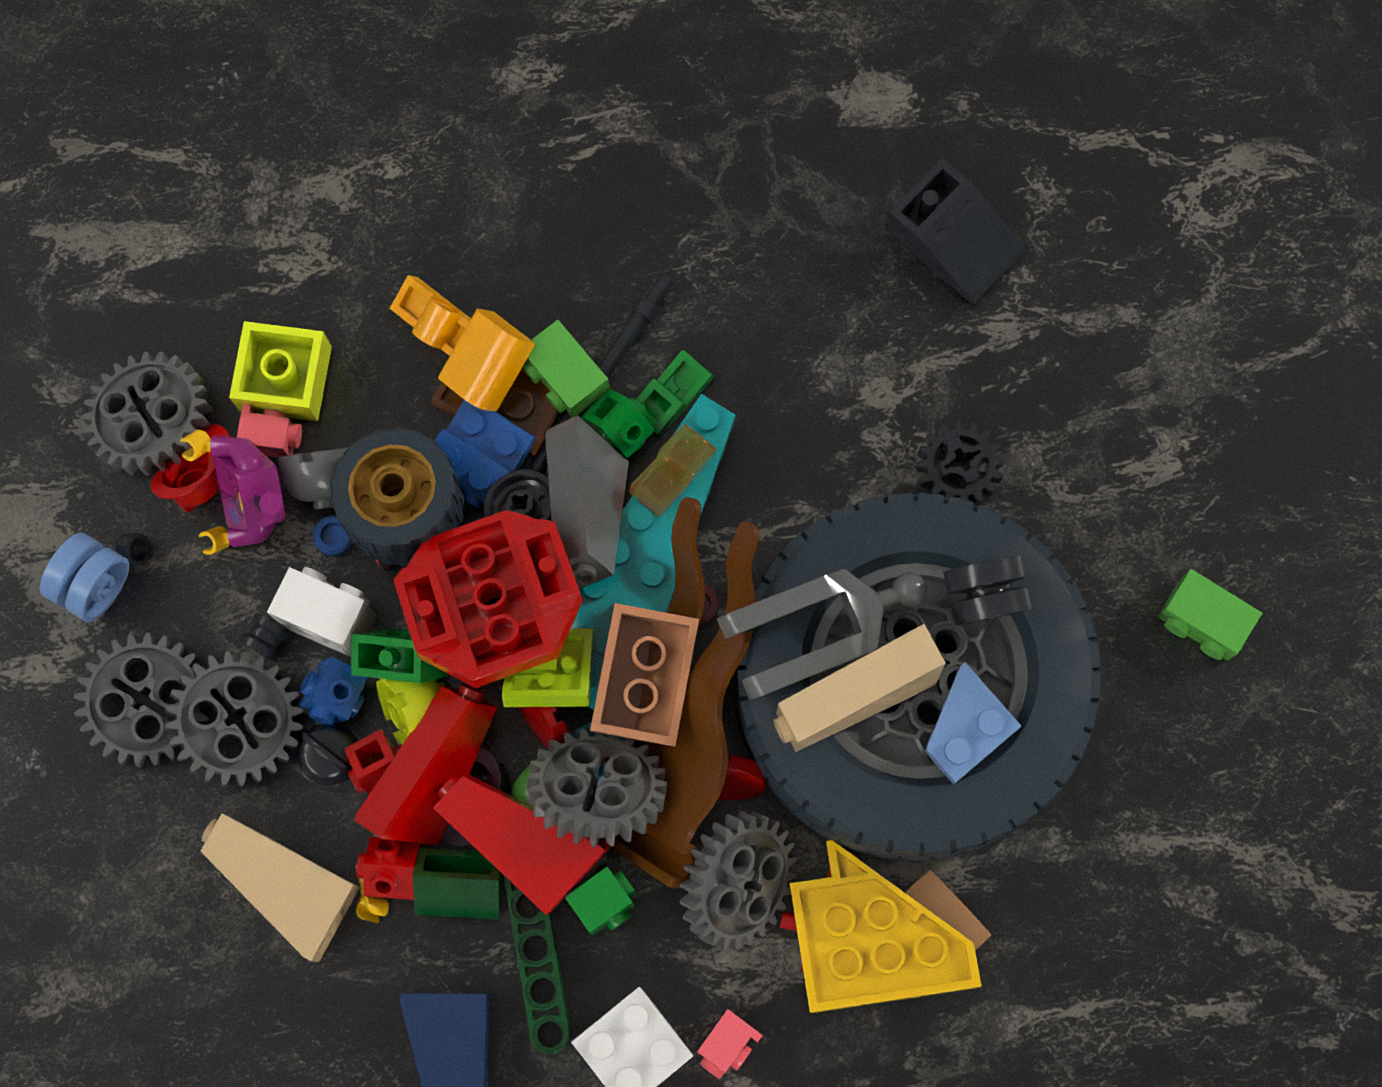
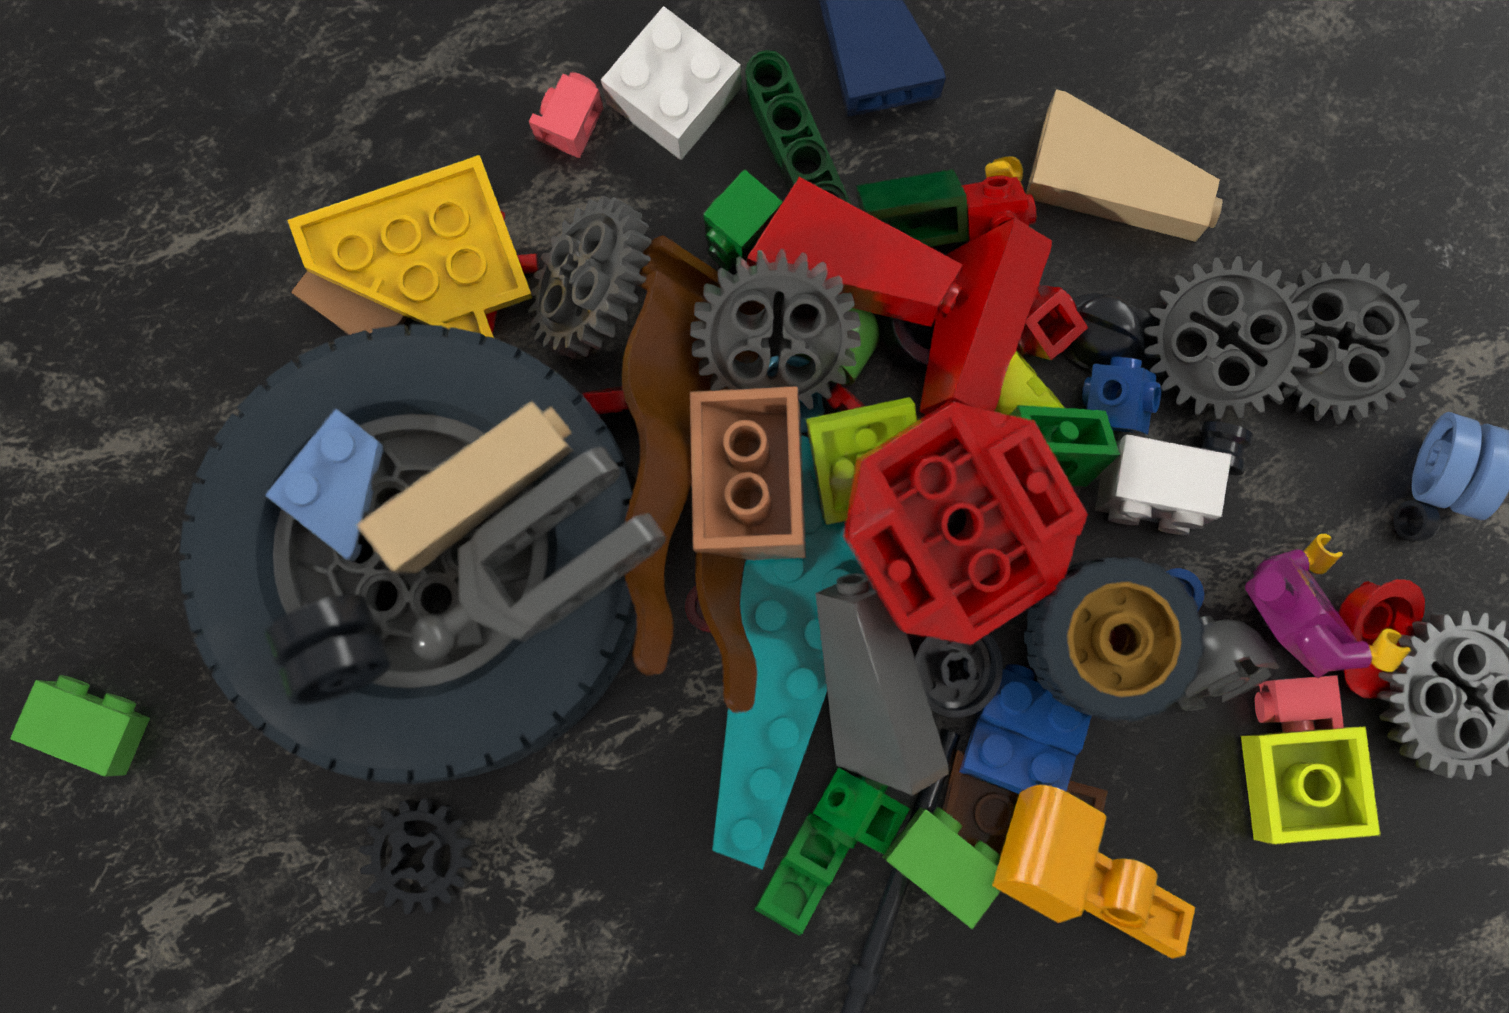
camera: 170 degrees right, 5 degrees up
clear orange slope [629,424,716,517] -> none

